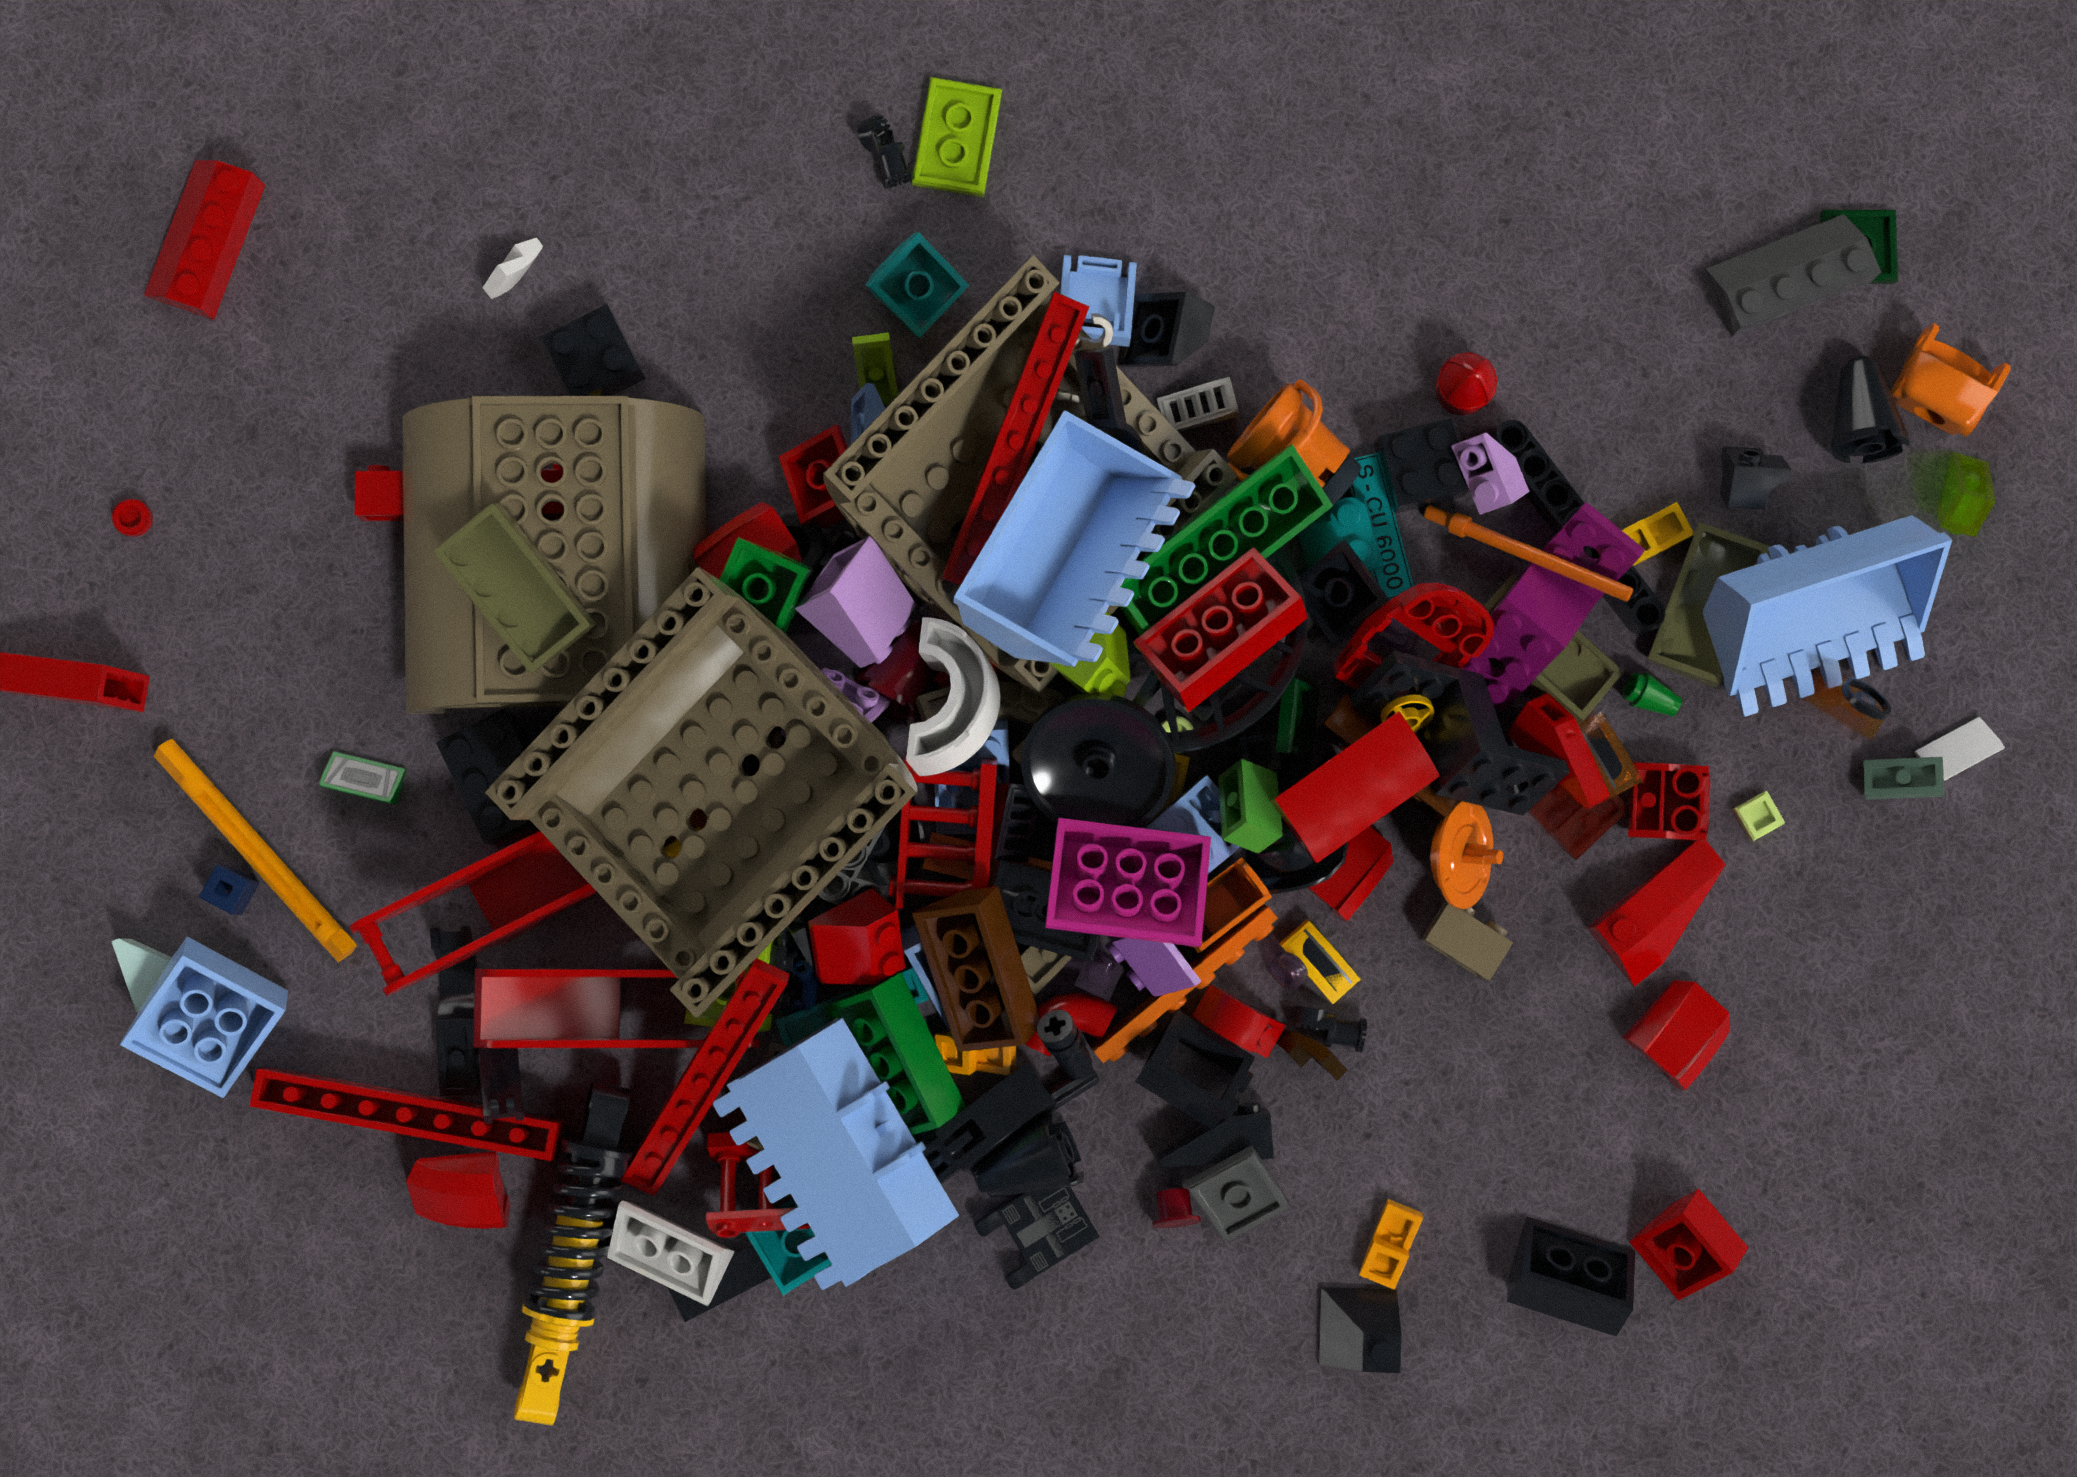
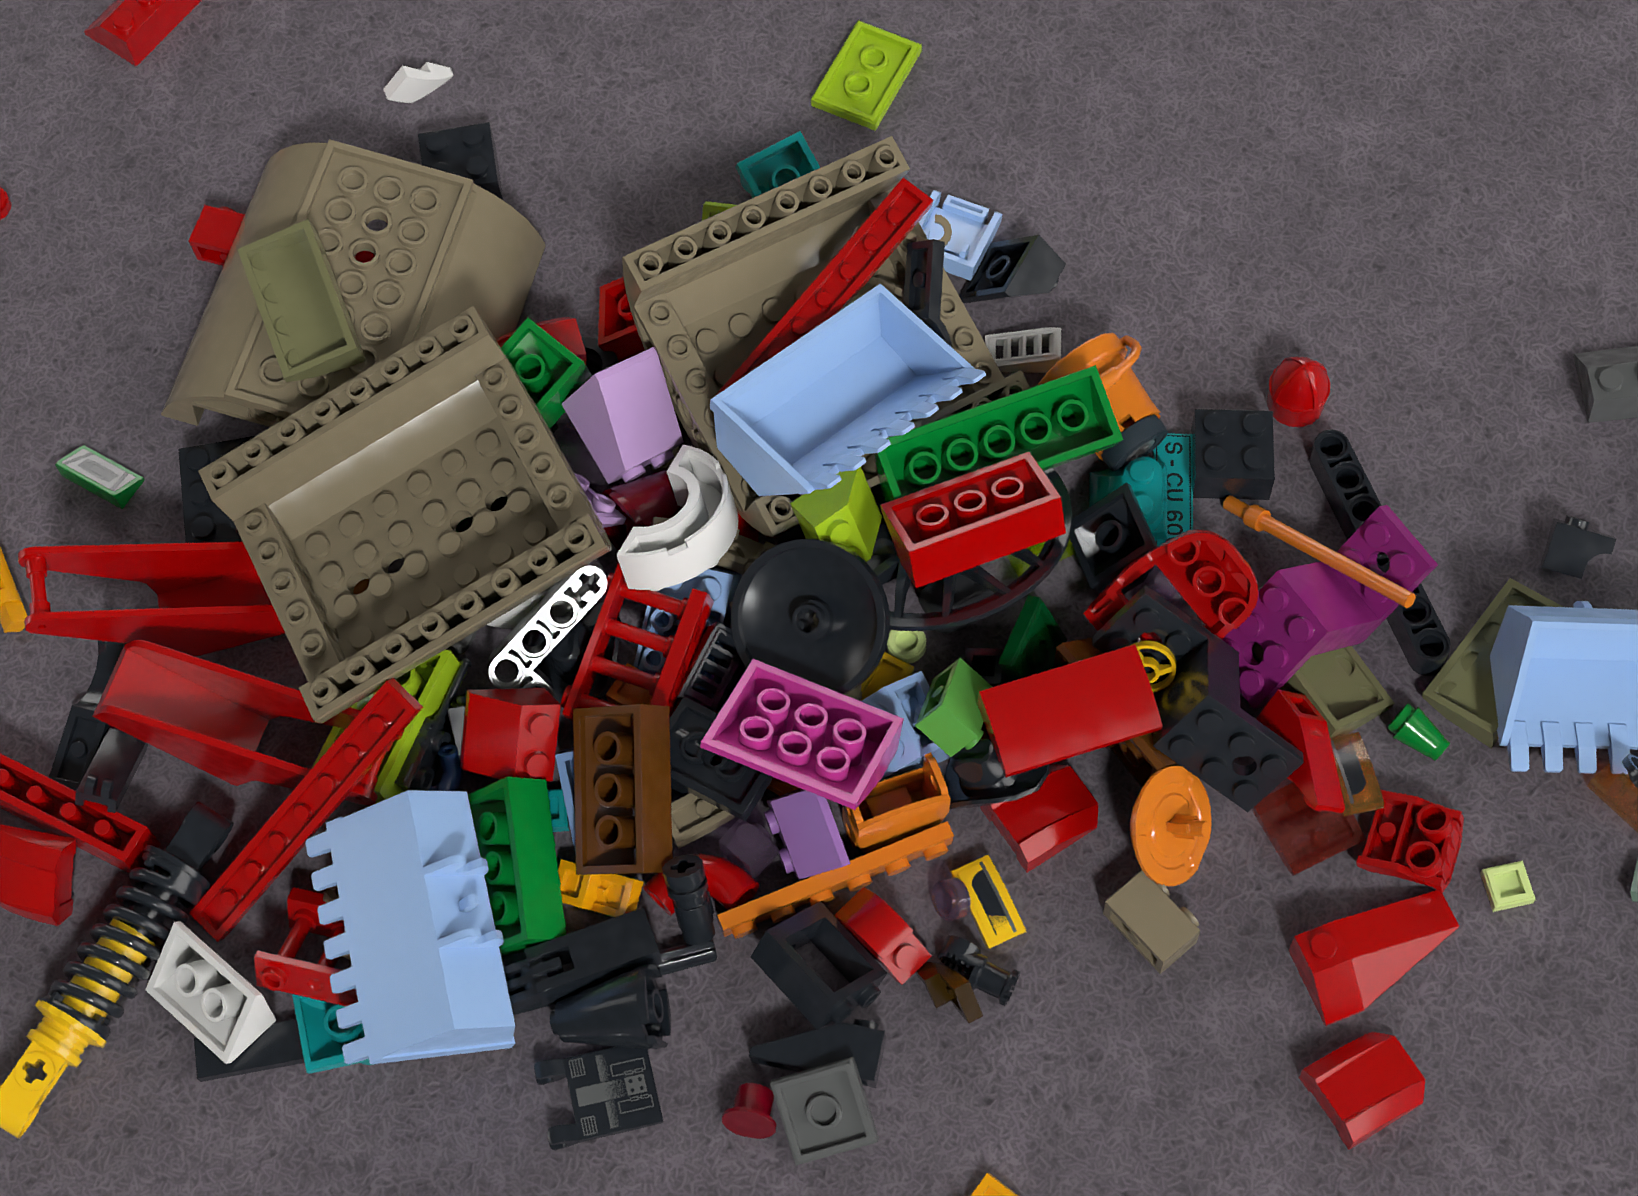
camera: 25 degrees right, 20 degrees down
black connector [857,114,914,189] -> none
lavender slope [1451,432,1530,515] -> none
yellow slope [1622,502,1694,566] -> none

